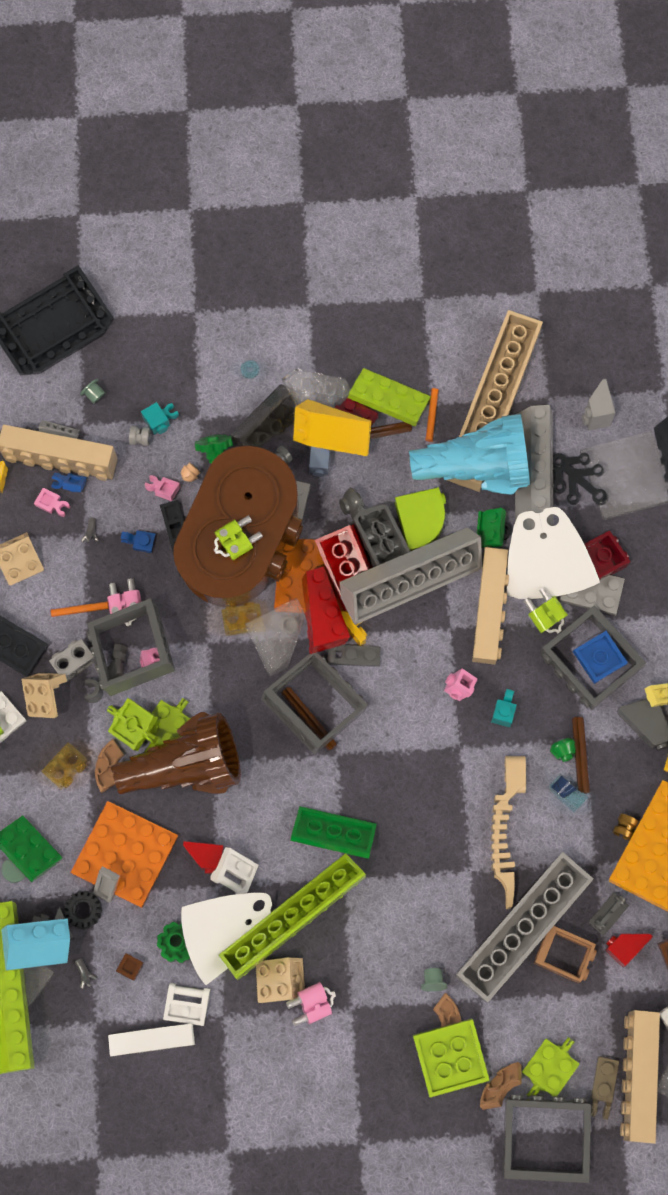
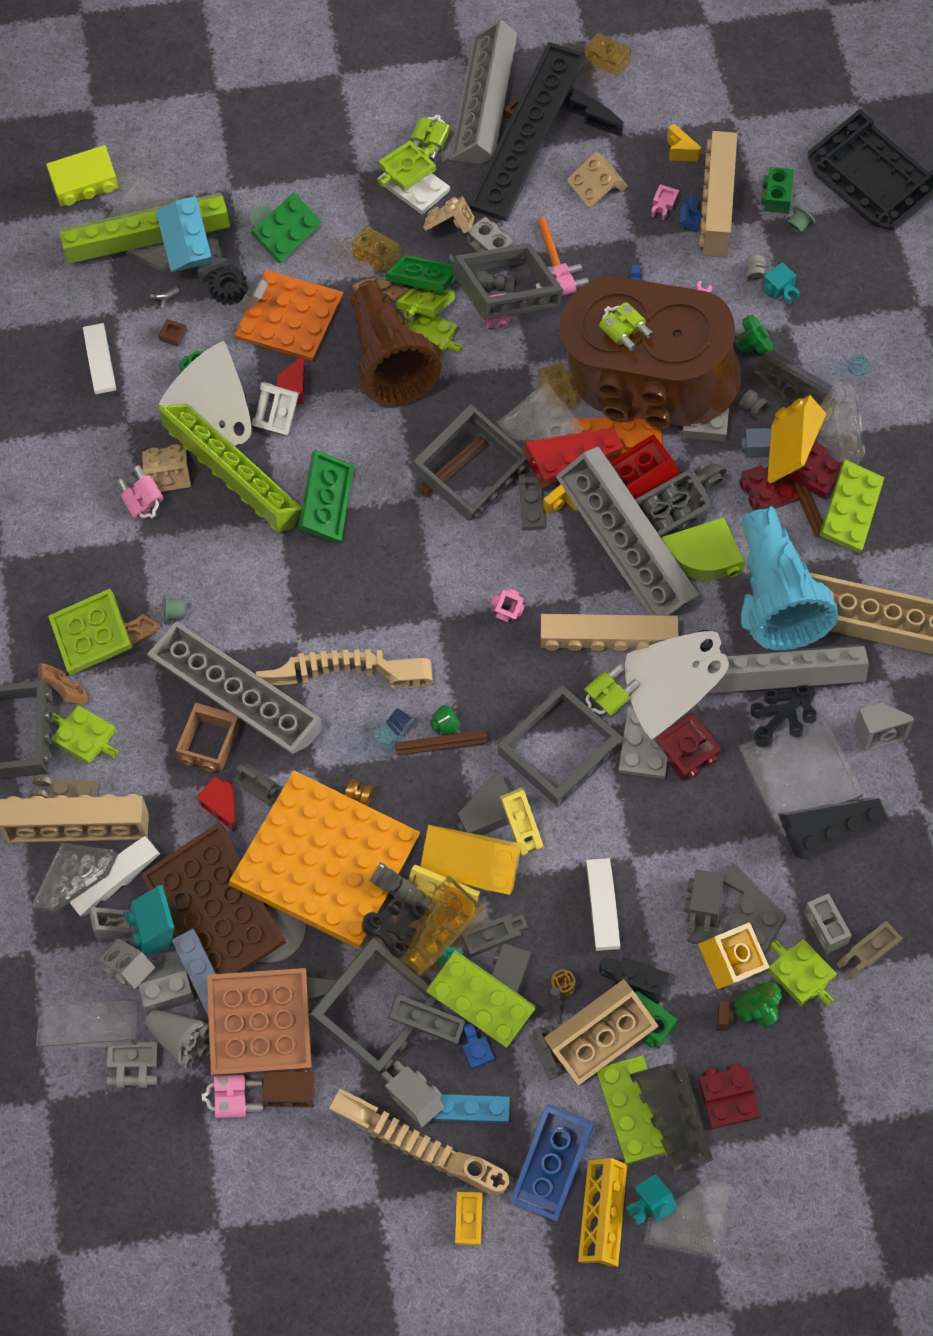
camera: 85 degrees right, 10 degrees down
light grey slope [39,420,79,439] -> none
flat silver bar [81,517,99,542] -> none
white plate [163,983,210,1026] -> none
orange bar [425,388,439,442] -> none
green plate [477,508,506,549] -> none
teal brick [491,689,517,728] -> none
blue plate [573,631,628,684] -> none
none -> green plate [386,255,456,293]
none -> dark red plate [739,465,800,510]
none -> green brick [761,167,794,214]

